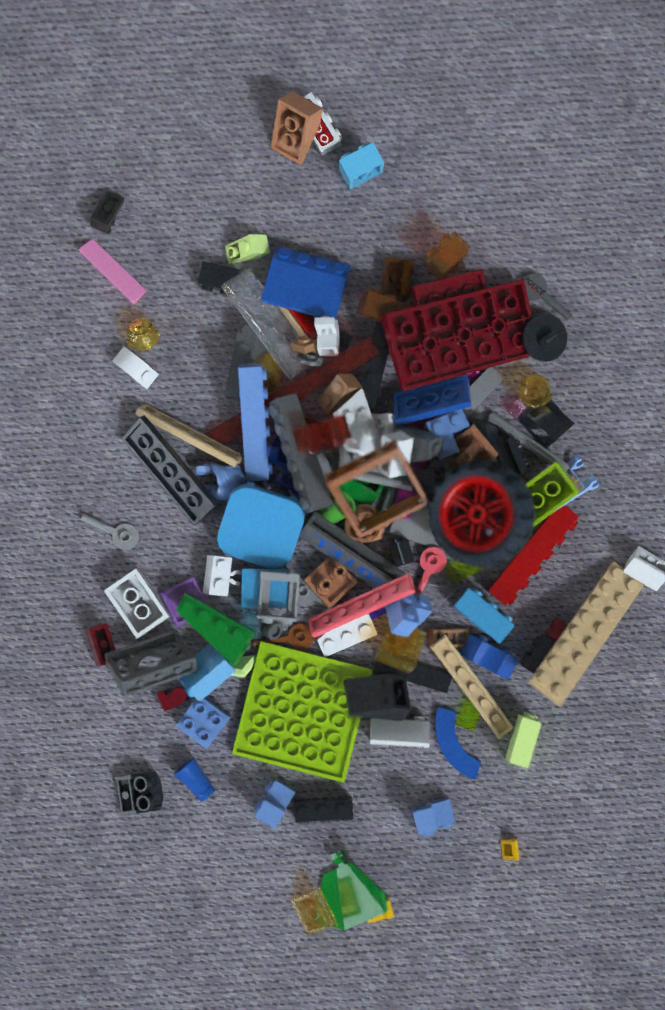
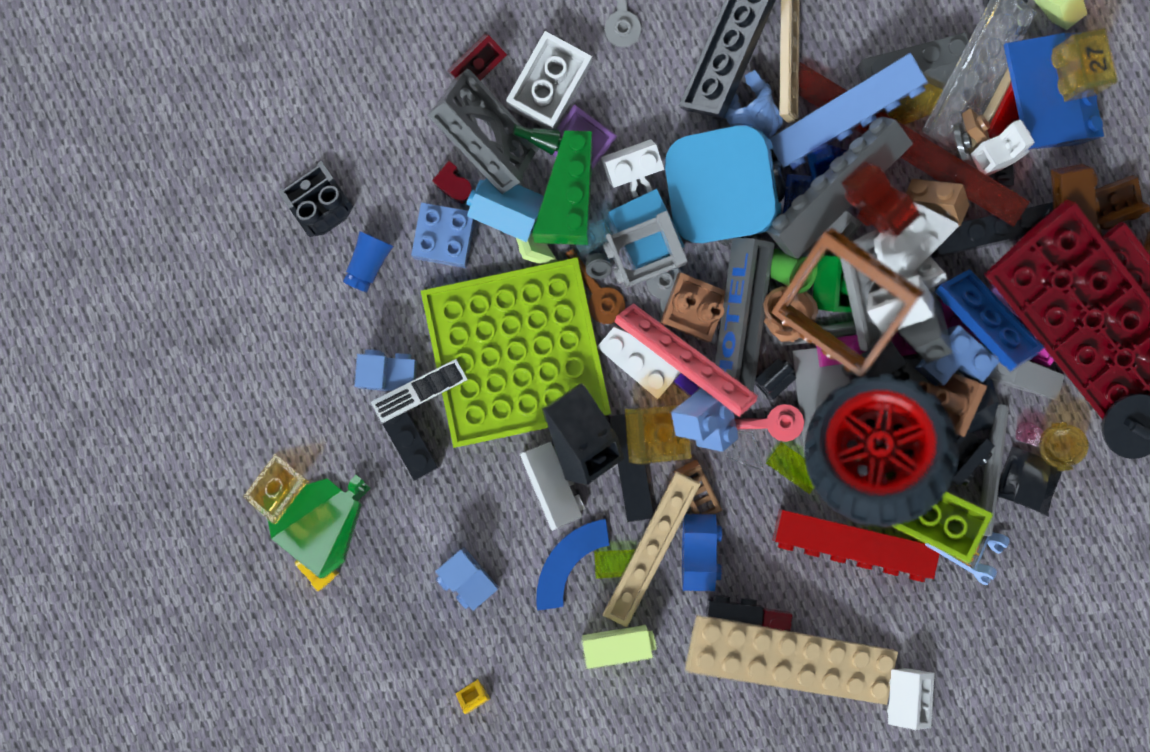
camera: 60 degrees right, 0 degrees up
dark azure brick [452,588,515,644] -> none
none -> sticker [371,359,467,423]
none -> dark green cone [512,124,563,155]
none -> clear yellow brick [1051,28,1118,102]

